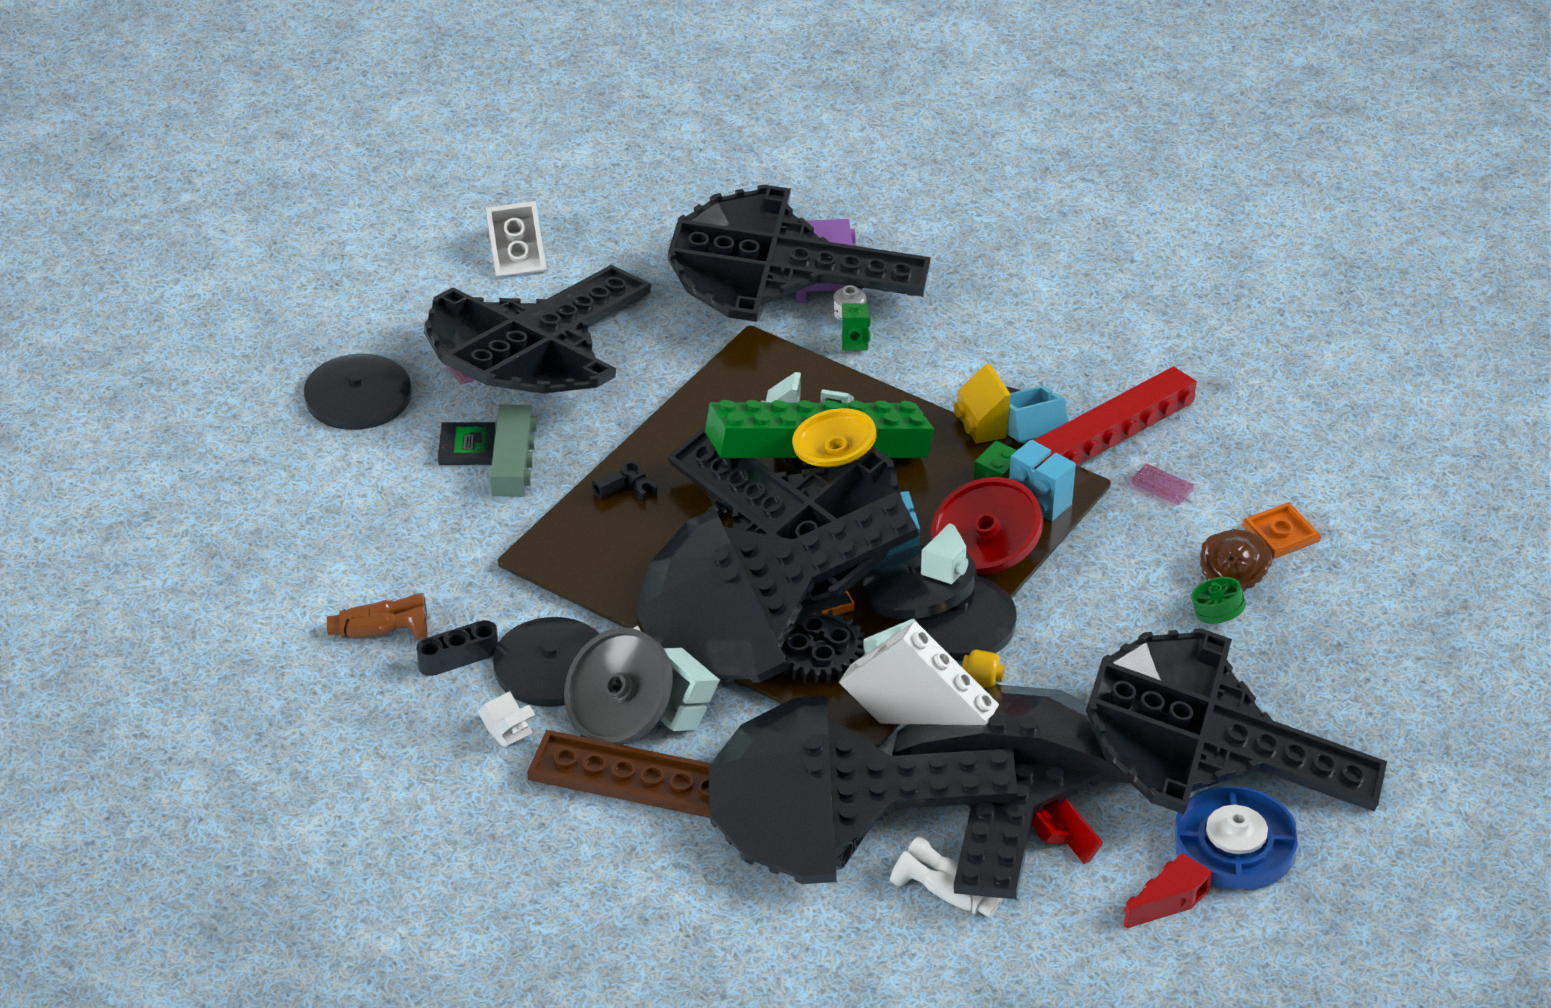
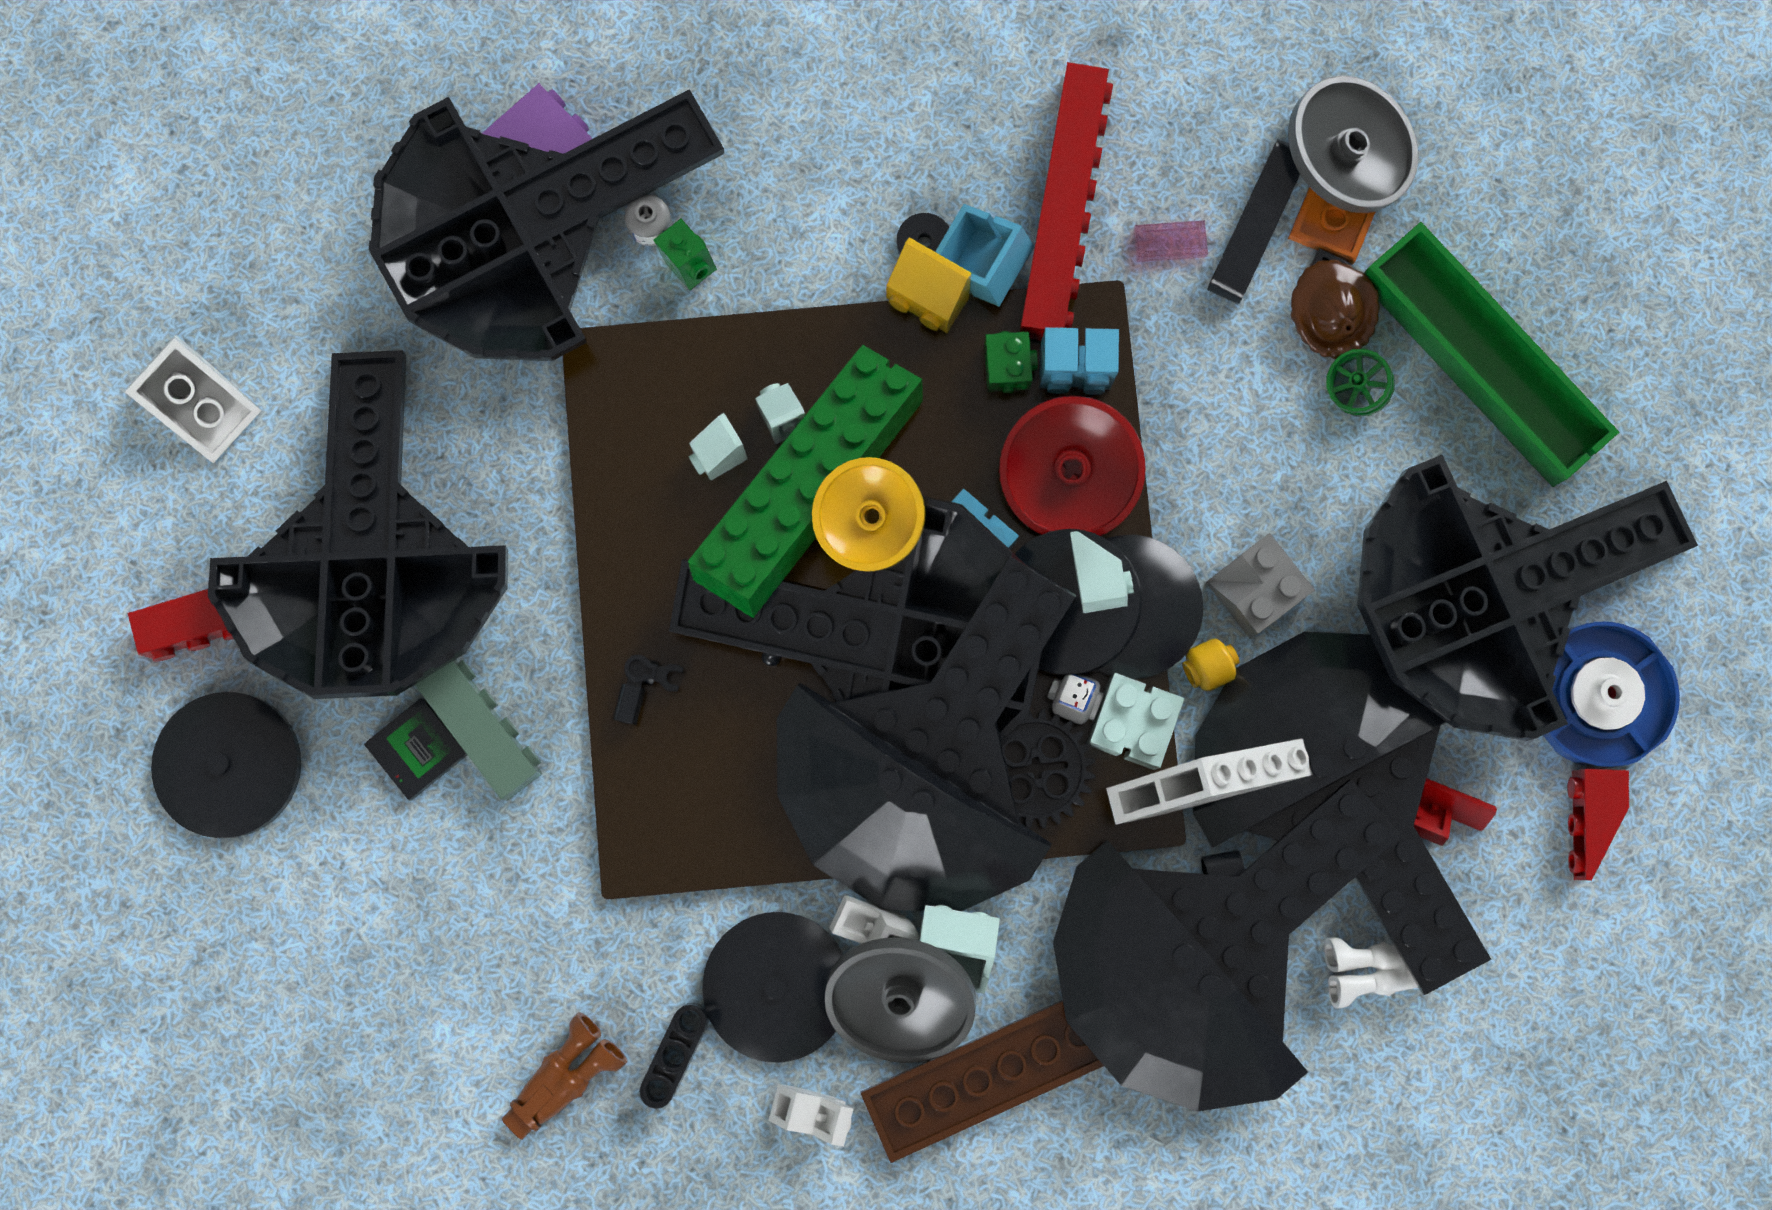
camera: 40 degrees left, 40 degrees up
none -> red brick [127,589,234,662]
none -> head [1047,674,1104,725]
none -> light grey slope [1206,533,1315,639]
none -> black beam [1207,138,1300,305]
none -> dark grey dish [1288,76,1419,213]
none -> green piece [1364,222,1620,487]

